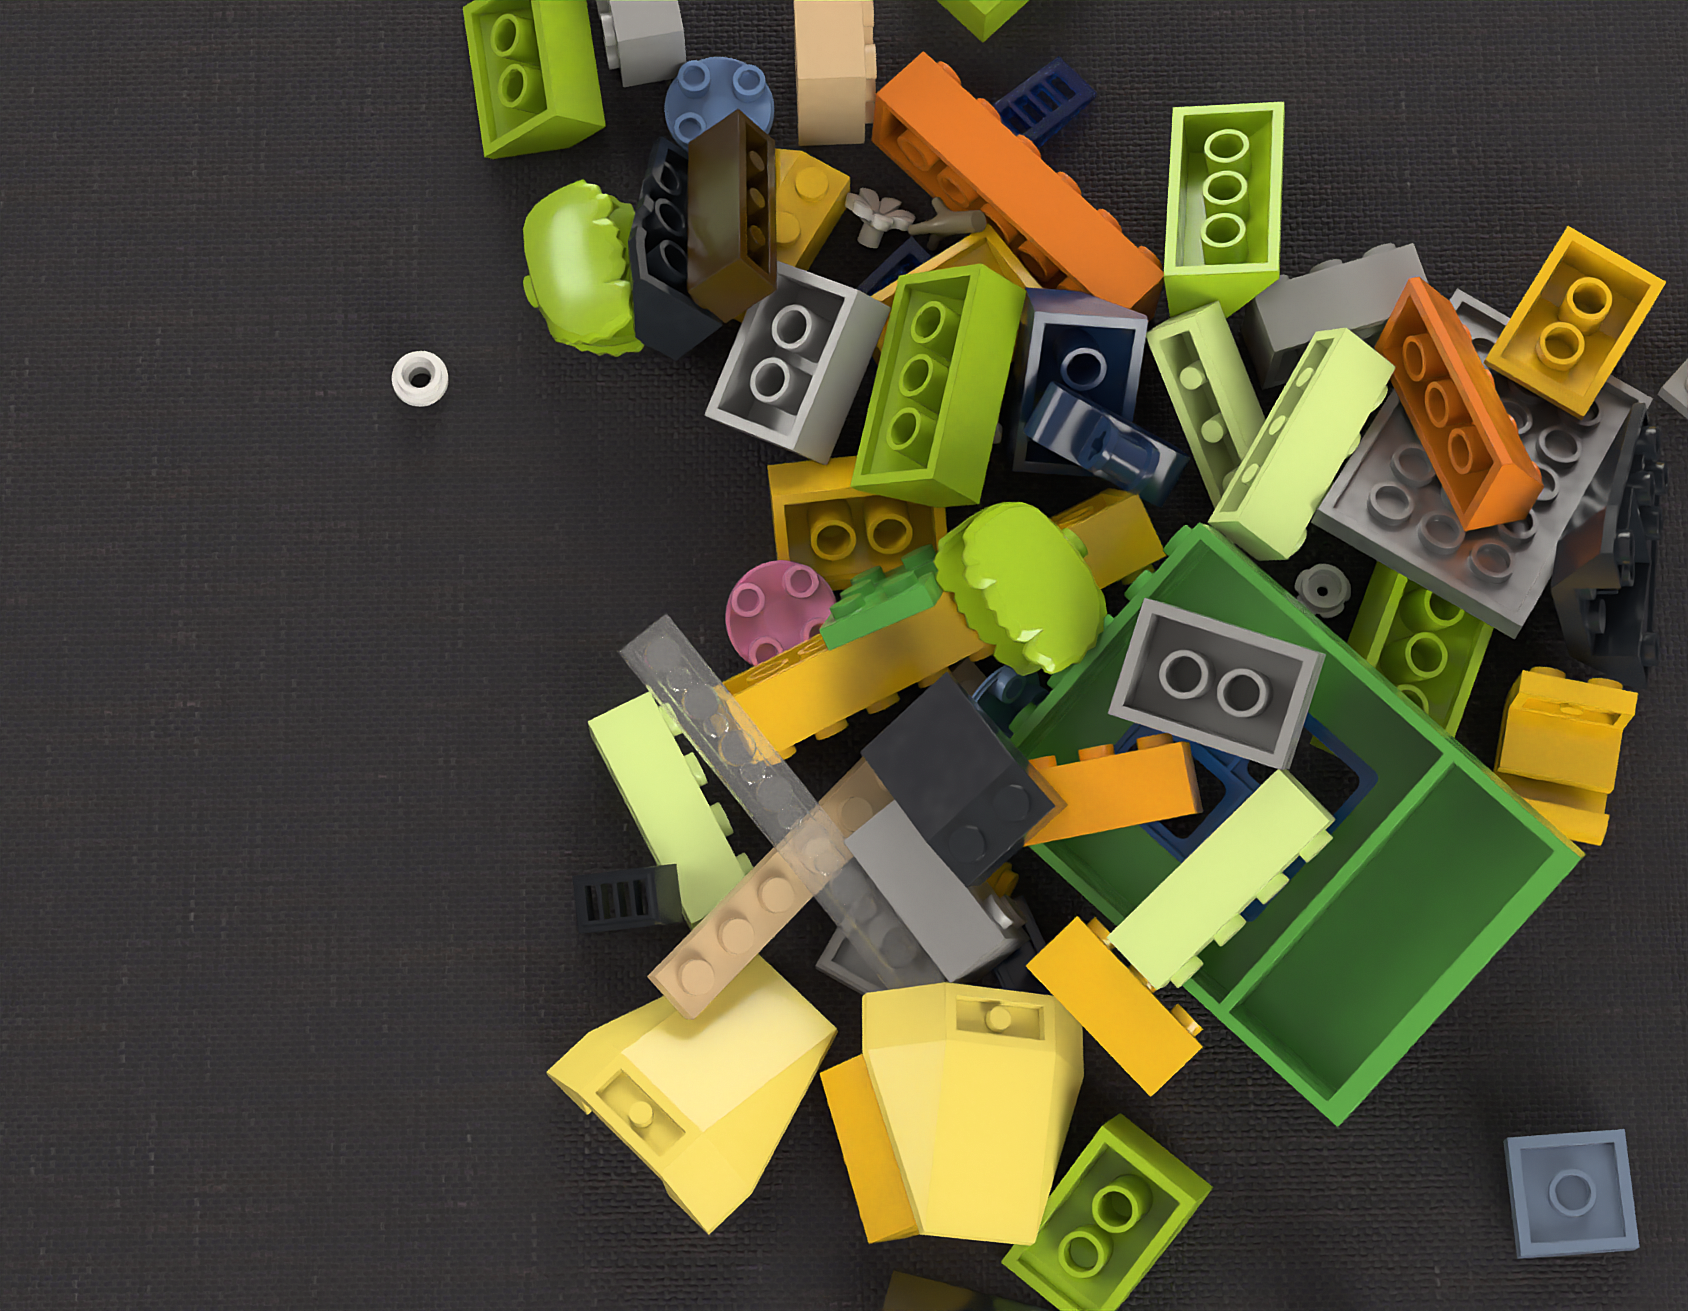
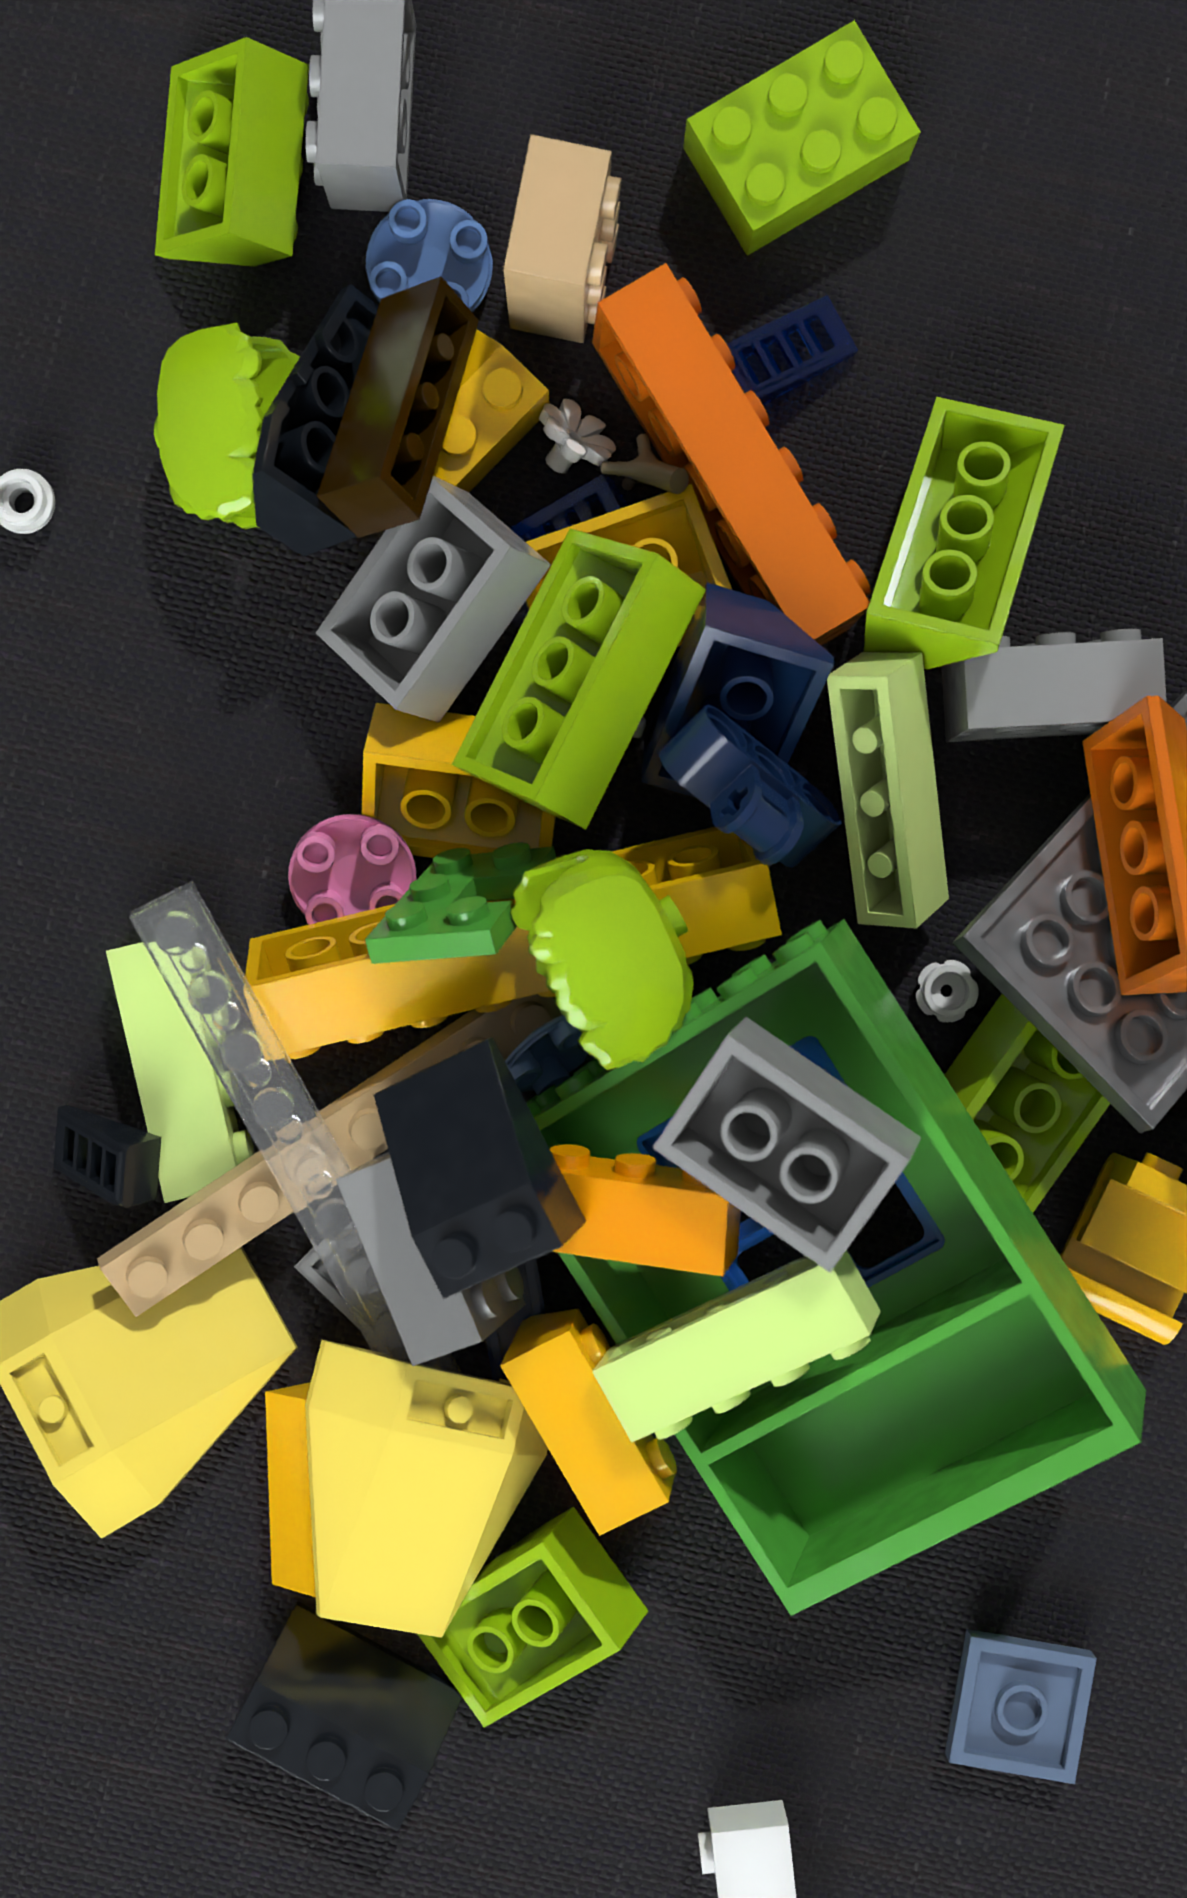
camera: 15 degrees right, 15 degrees up
yellowish green brick [1208,328,1396,561] -> none

